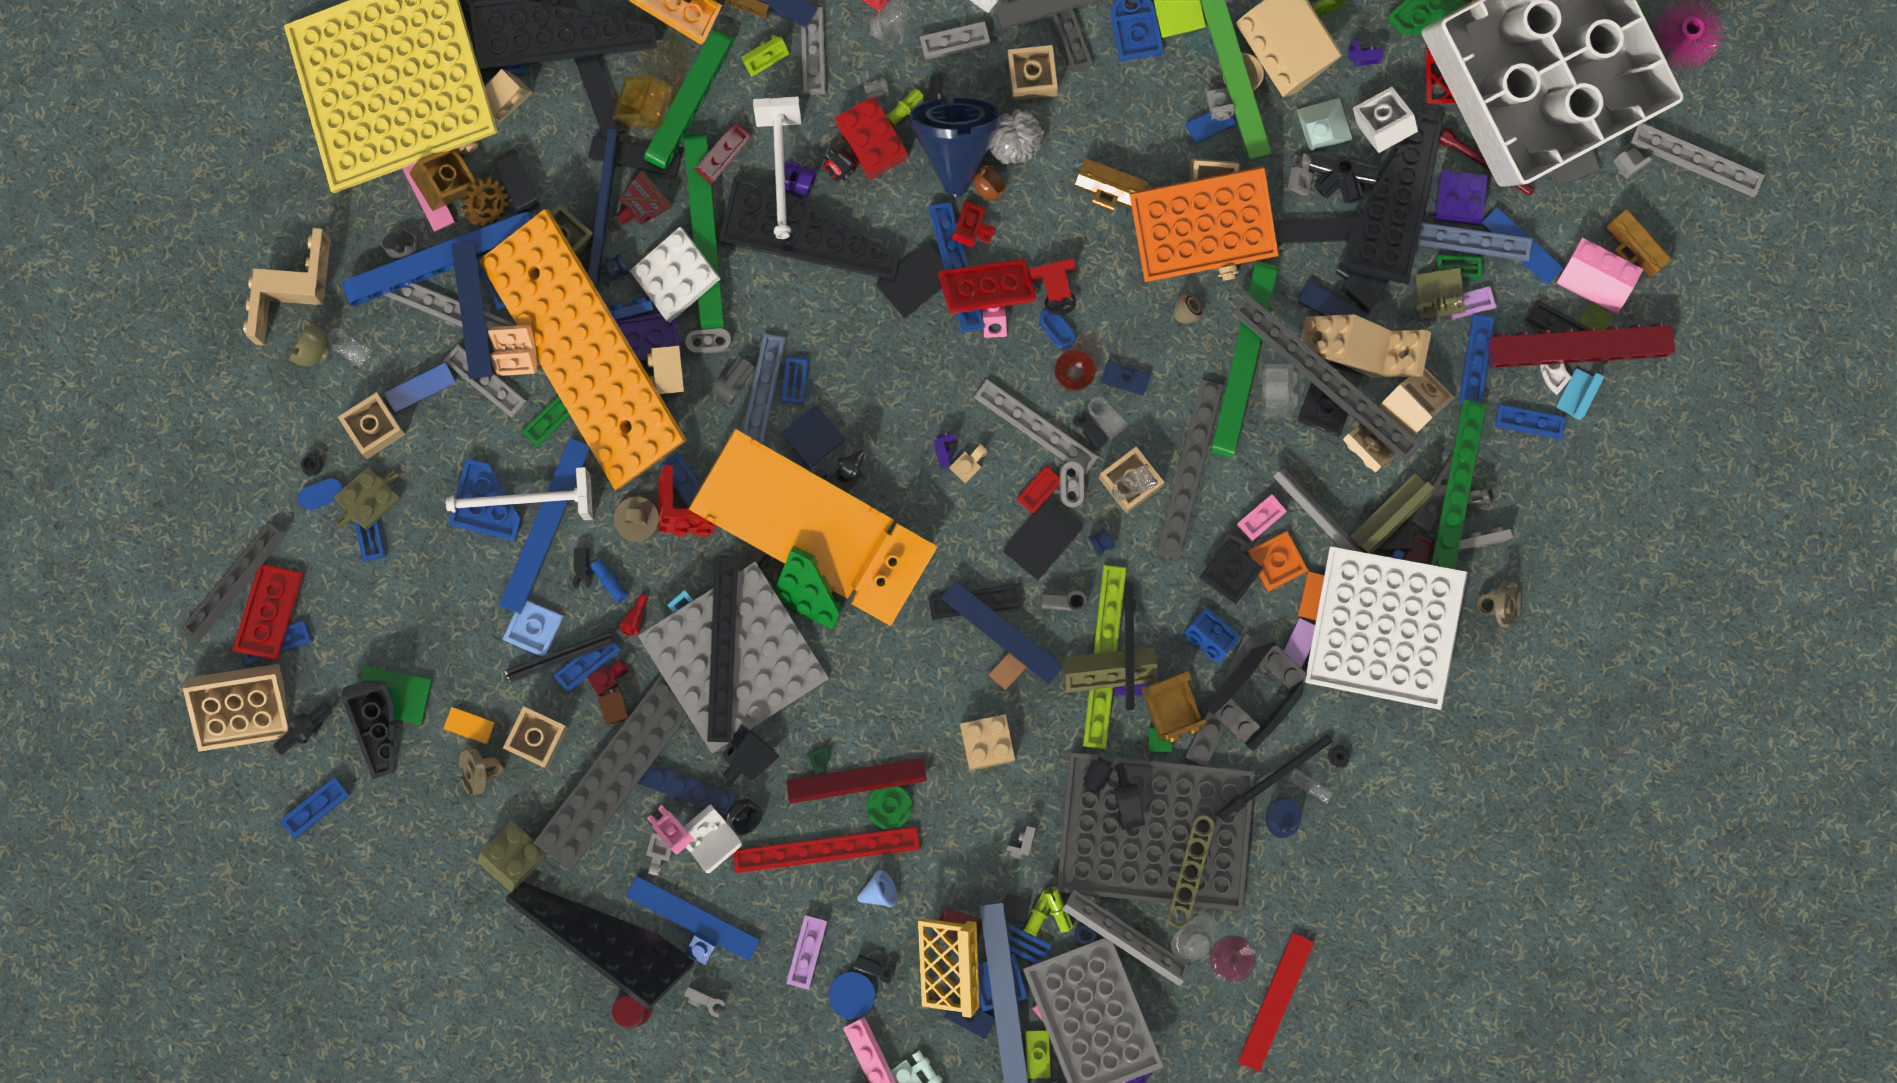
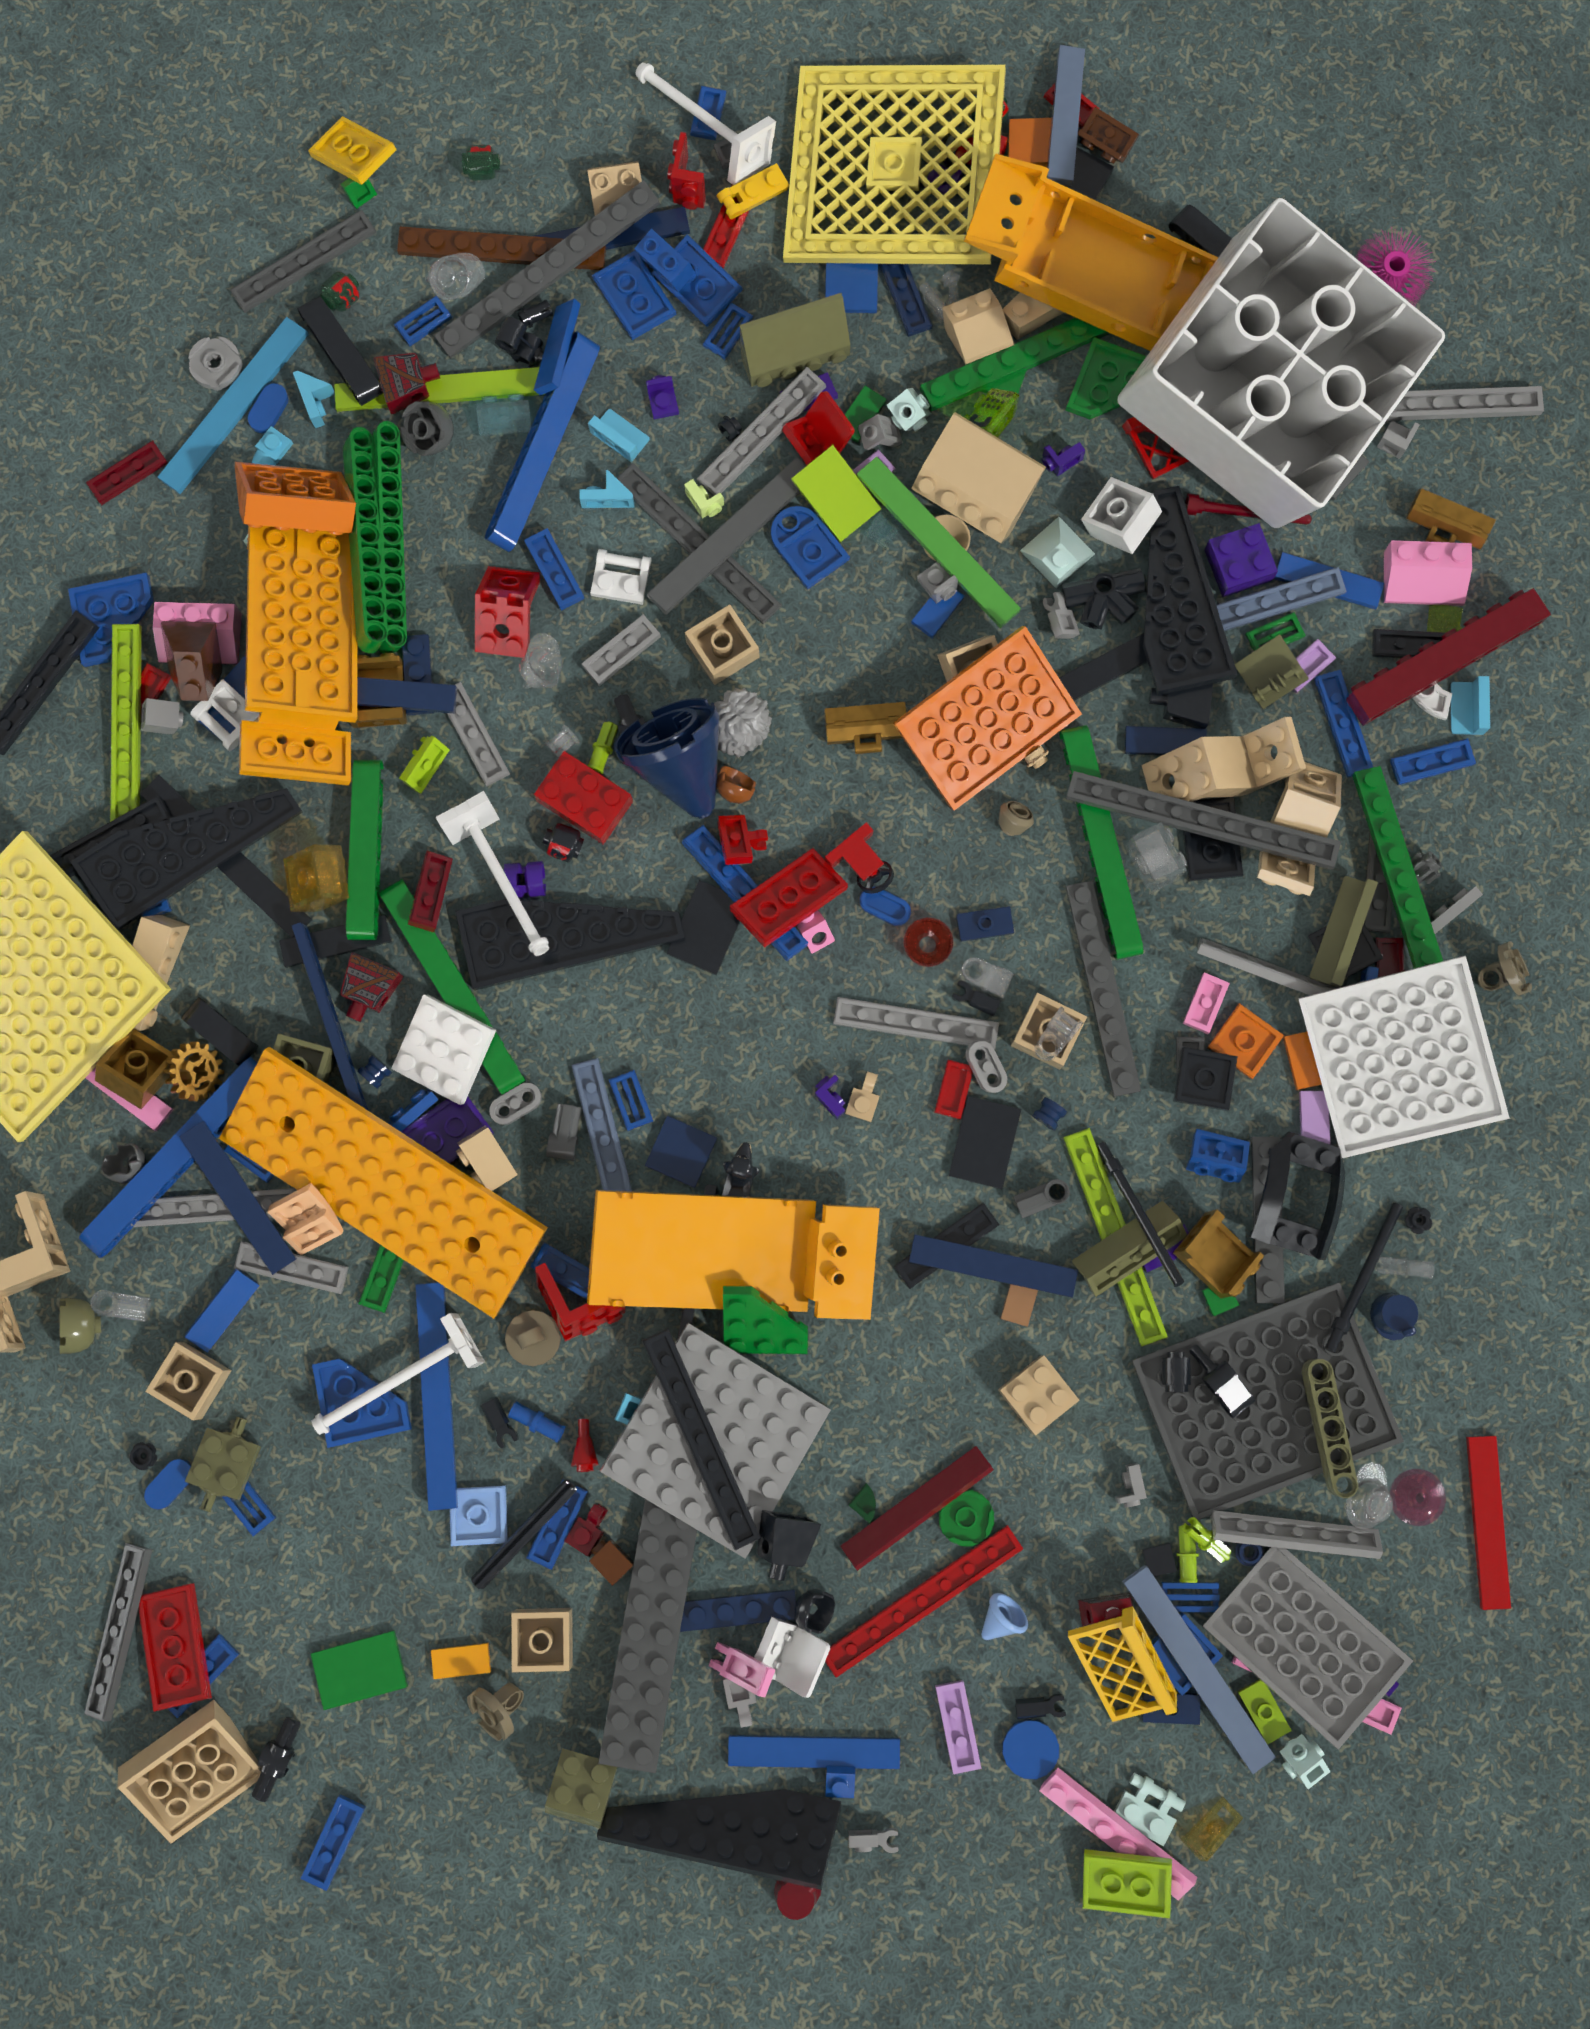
camera: 25 degrees left, 0 degrees up
black wedge [341,680,395,779] -> none

